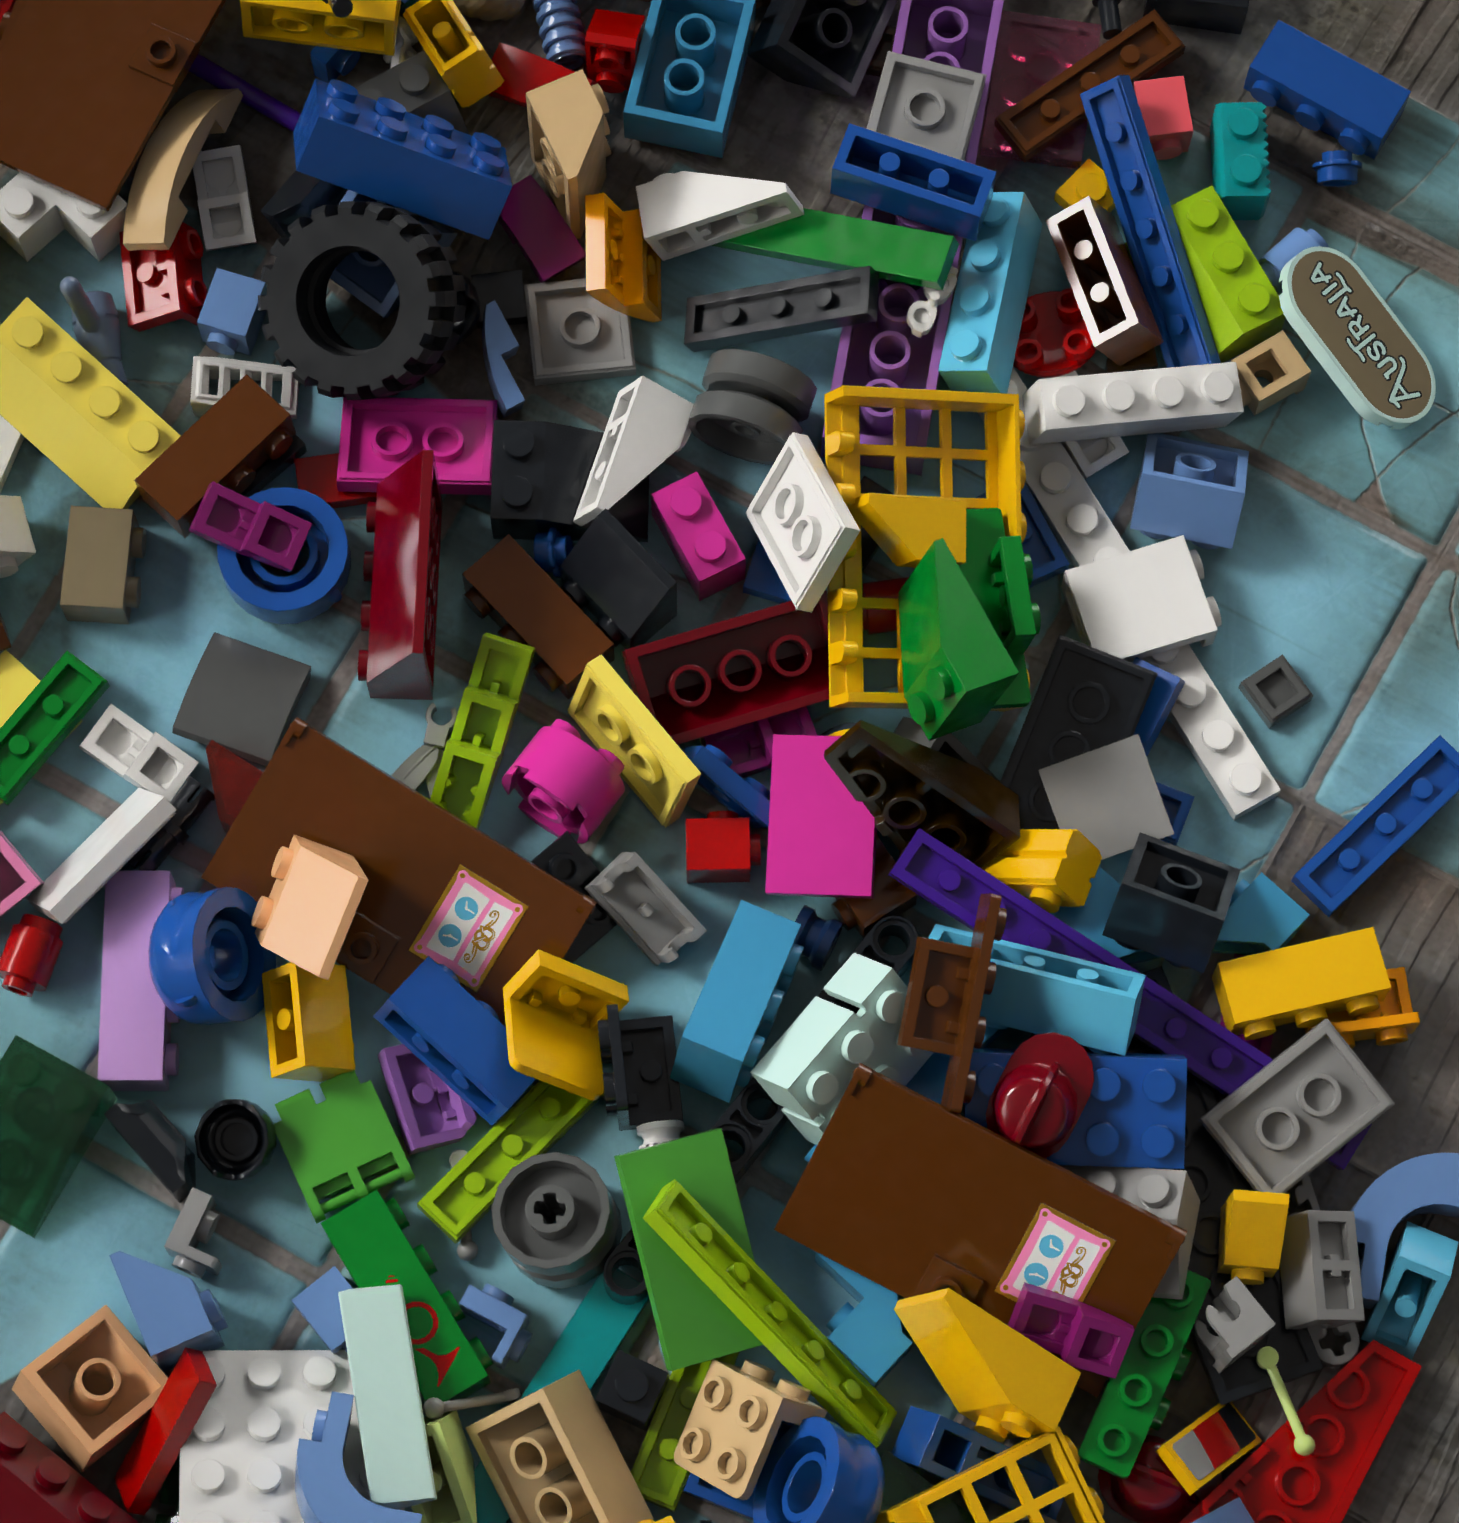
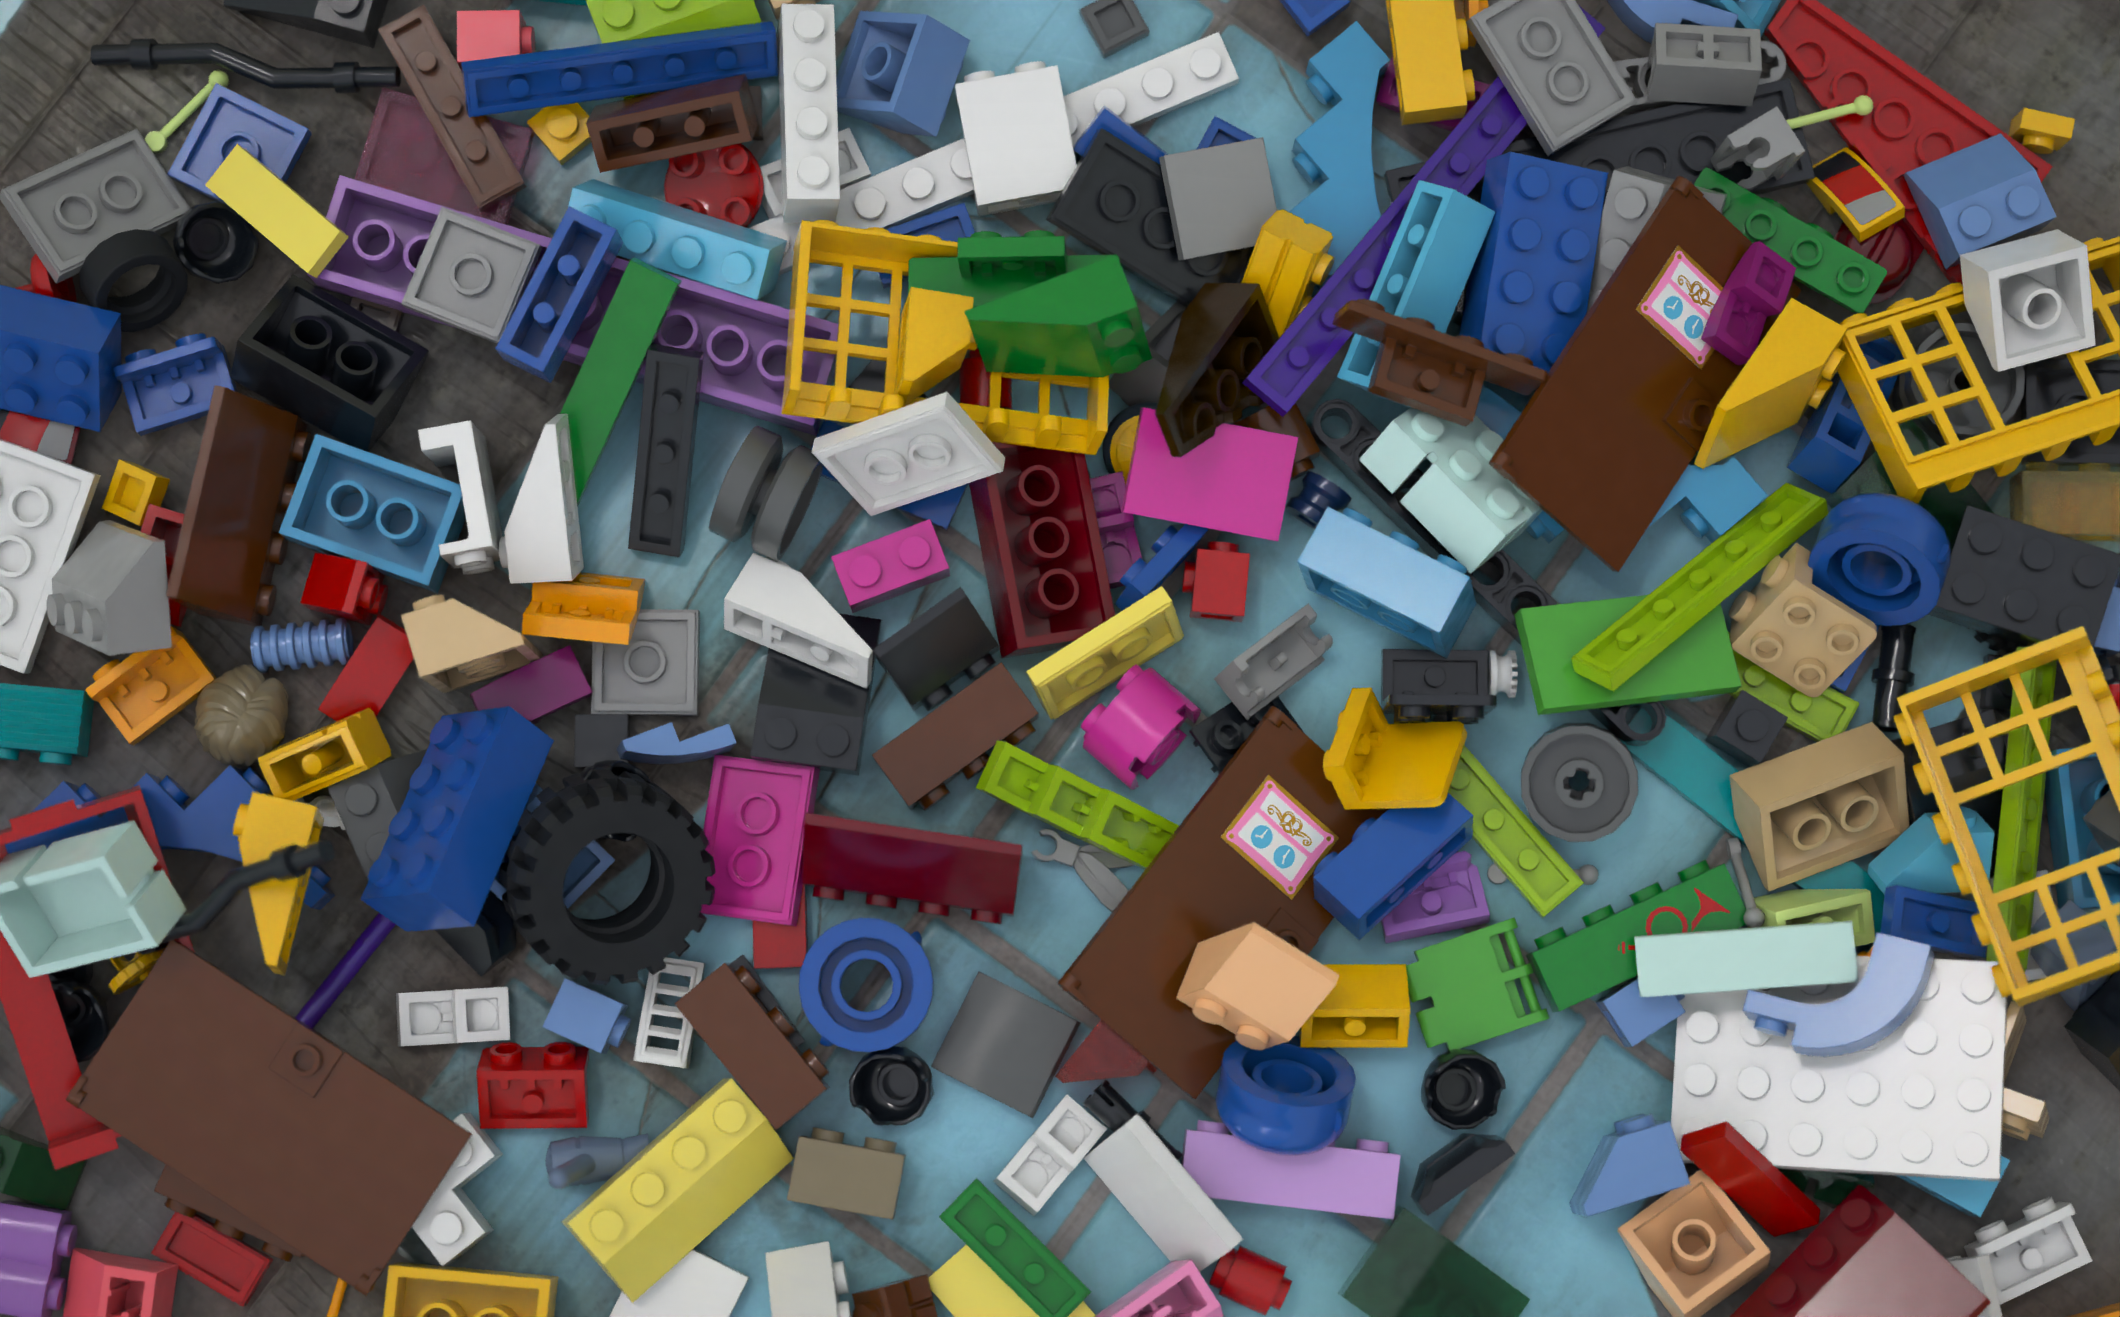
camera: 85 degrees left, 10 degrees up
tan slope [123,88,243,250] -> none
light grey bracket [164,1187,222,1279] -> none
magenta slope [189,481,312,572] -> none
medium blue bracket [459,1284,533,1370] -> none
blue plate [534,527,574,578] -> none
white piece [906,266,958,338] -> none
dark red piece [986,1032,1094,1158] -> none
black slope [1102,832,1240,973] -> none
yellow slope [1217,1189,1289,1285] -> none
none -> white panel [418,420,503,574]
none -> black hair [849,1046,934,1125]

